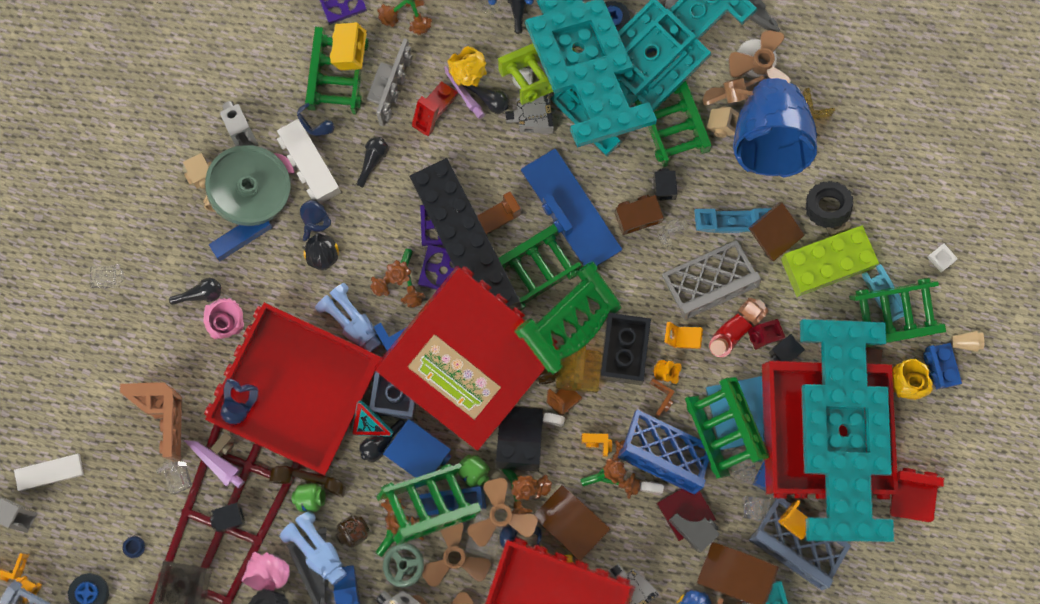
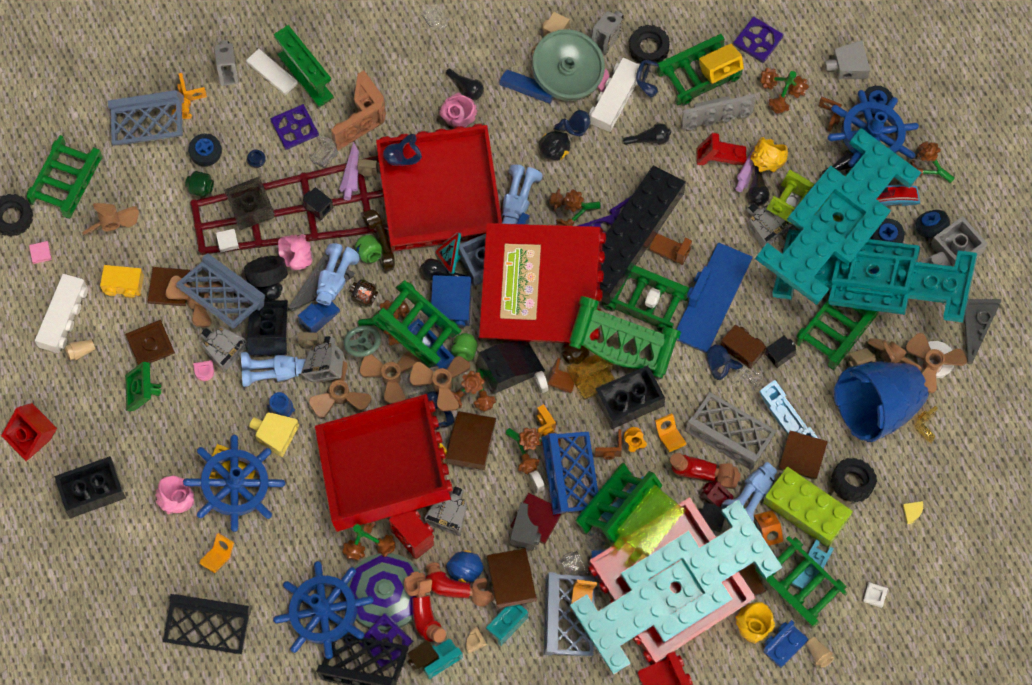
camera: 60 degrees right, 10 degrees down
none -> dark purple piece [270,104,319,150]
none -> green fence [273,25,334,108]
none -> clear neon green tile [613,485,686,564]
none -> black tyre [629,25,670,65]
none -> white tile [645,288,660,308]
none -> dark blue piece [706,344,743,380]
none -> light blue piece [721,462,777,522]
none -> orange bracket [754,510,783,546]
none -> light yellow tile [903,501,923,524]

